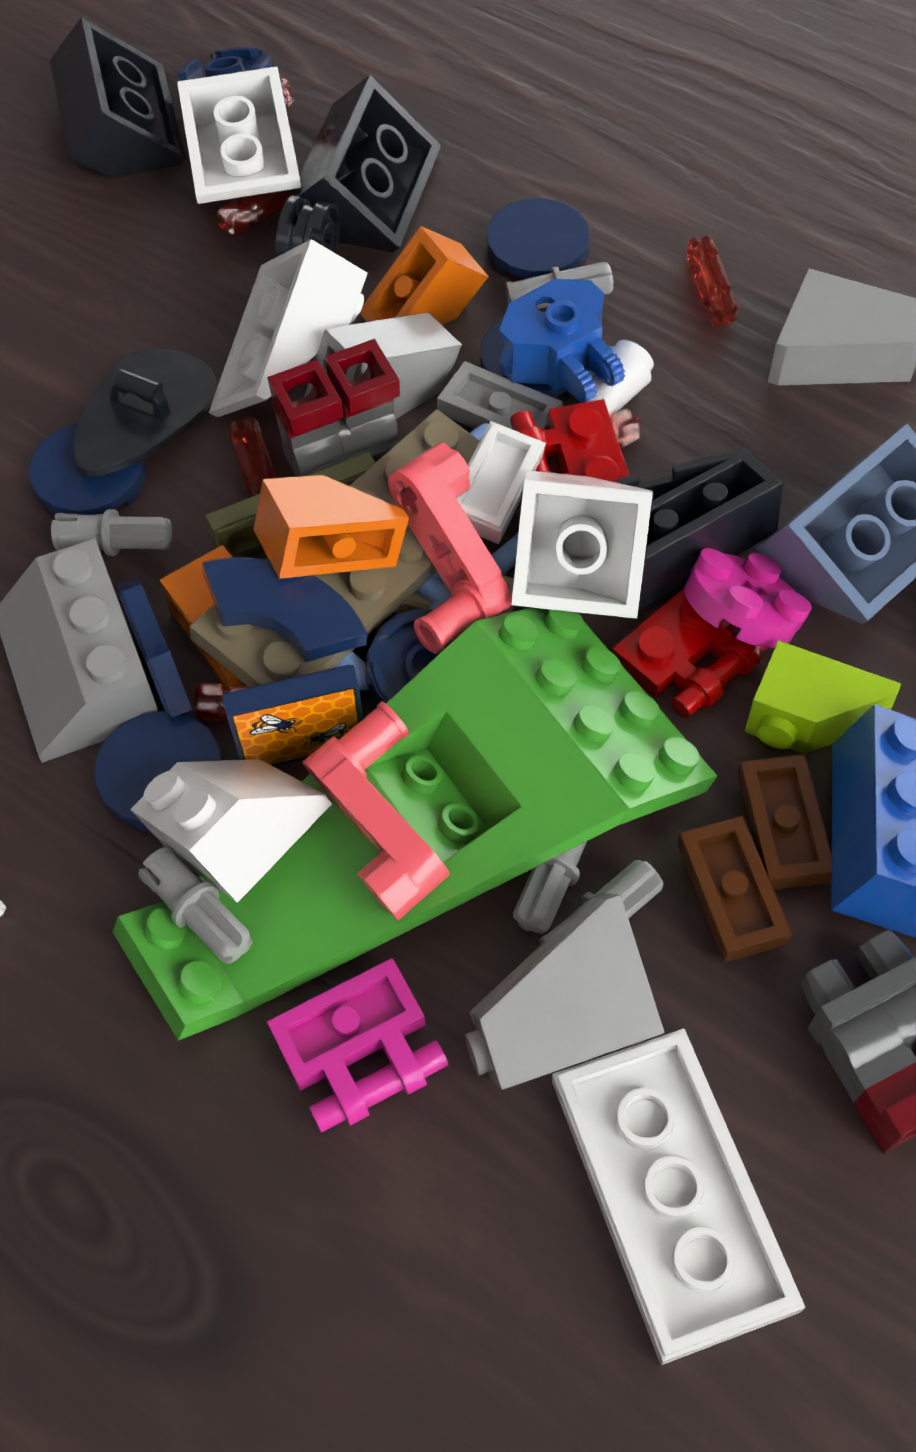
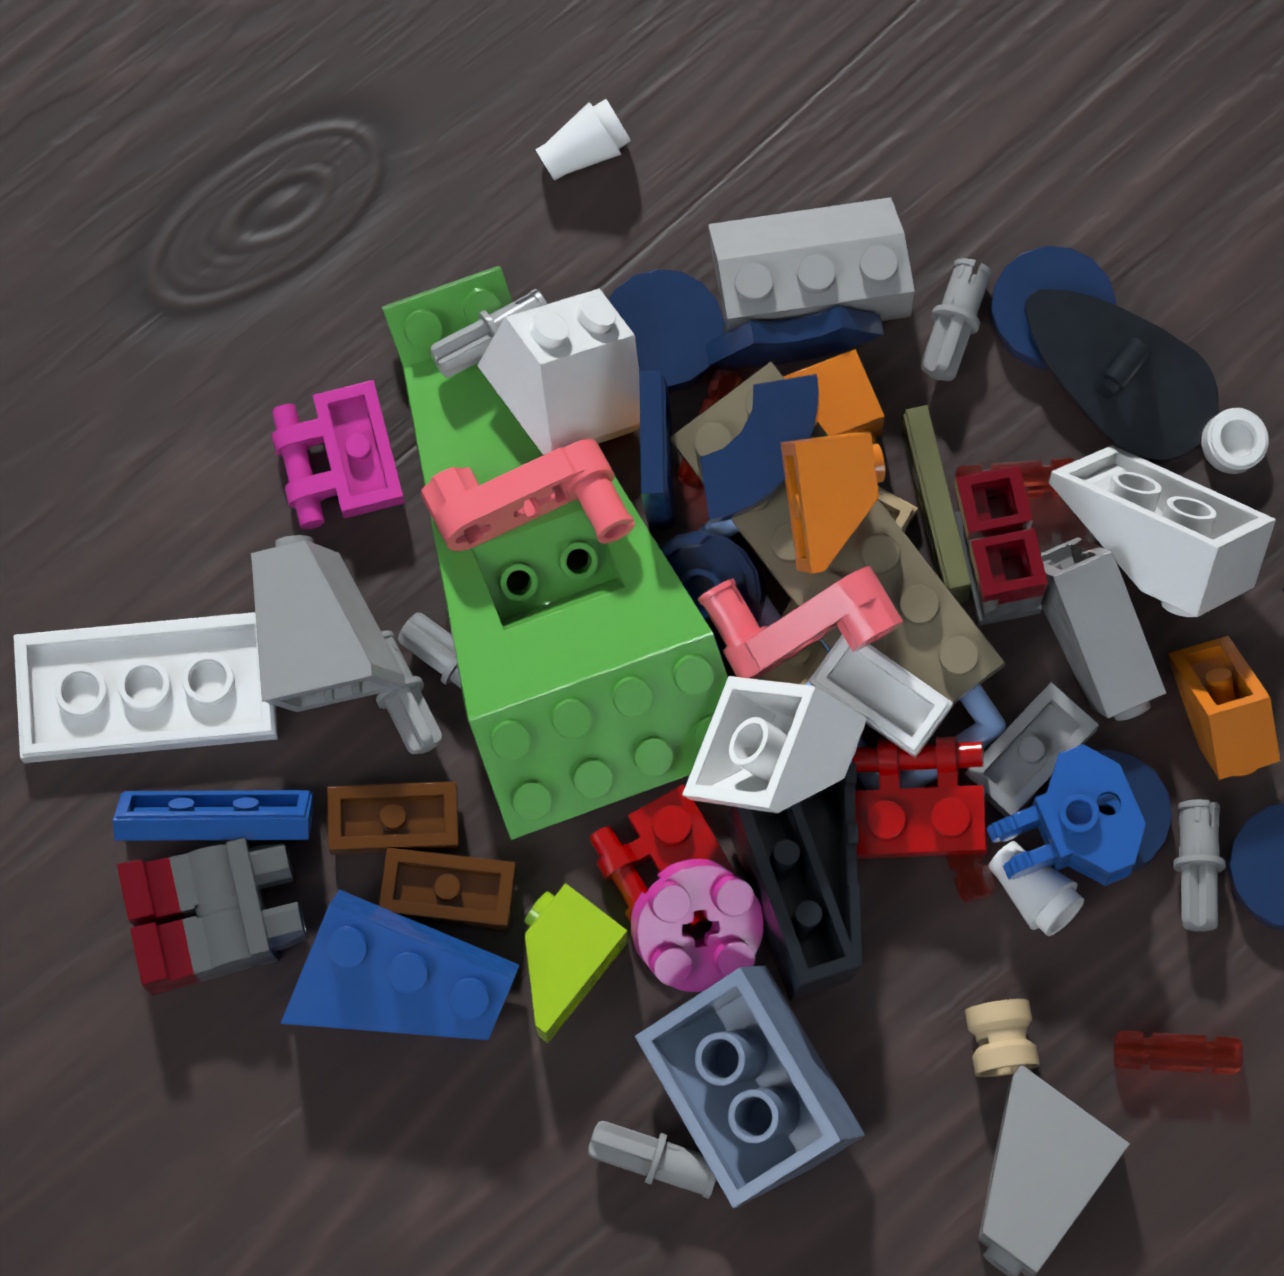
camera: 105 degrees right, 15 degrees up
none -> blue tile [113,790,314,841]
none -> tan wheel [965,999,1040,1077]
none -> white tile [1201,408,1269,474]

